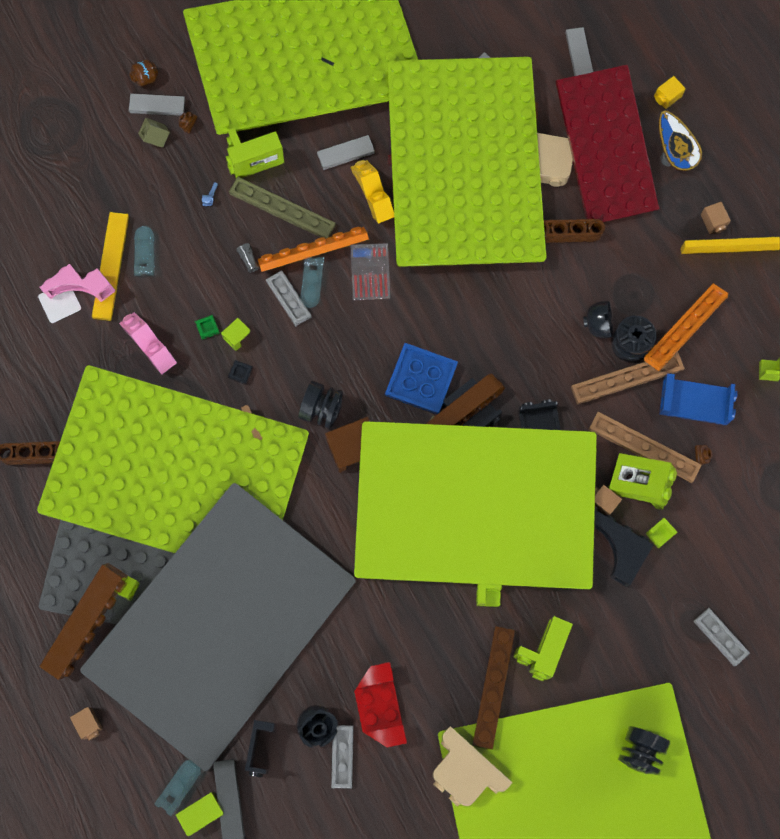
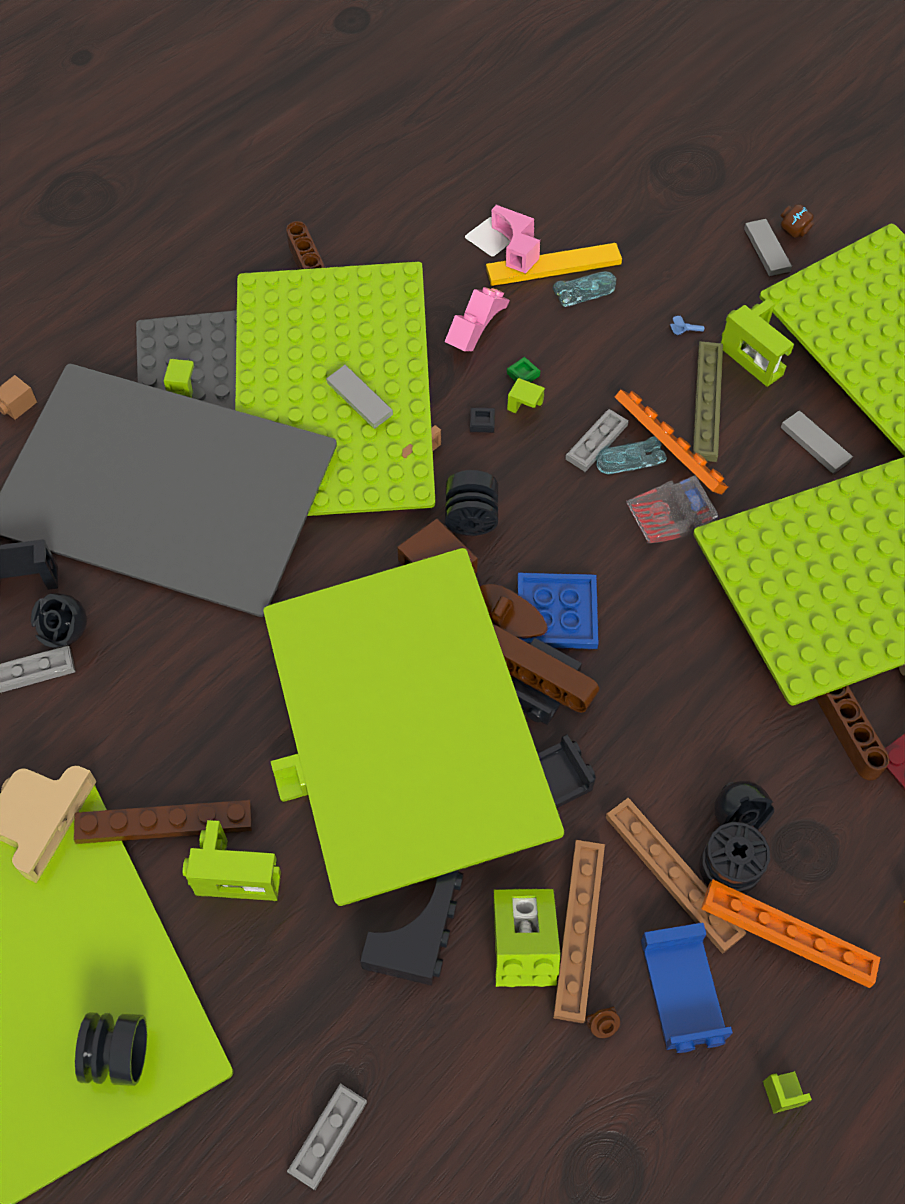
camera: 75 degrees right, 15 degrees down
reddish brown brick [39,563,128,680] -> none
olive panel [138,118,170,147] -> none
reddish brown plate [178,112,197,133] -> none
dark grey pin [236,243,259,273] -> none
yellow arch [351,160,394,224] -> none
red piece [354,662,407,748] -> none
medium nougat brick [595,485,622,516] -> none
lime panel [646,518,677,548] -> none
none -> light grey tile [326,365,393,429]
none -> reddish brown shield [480,584,548,639]

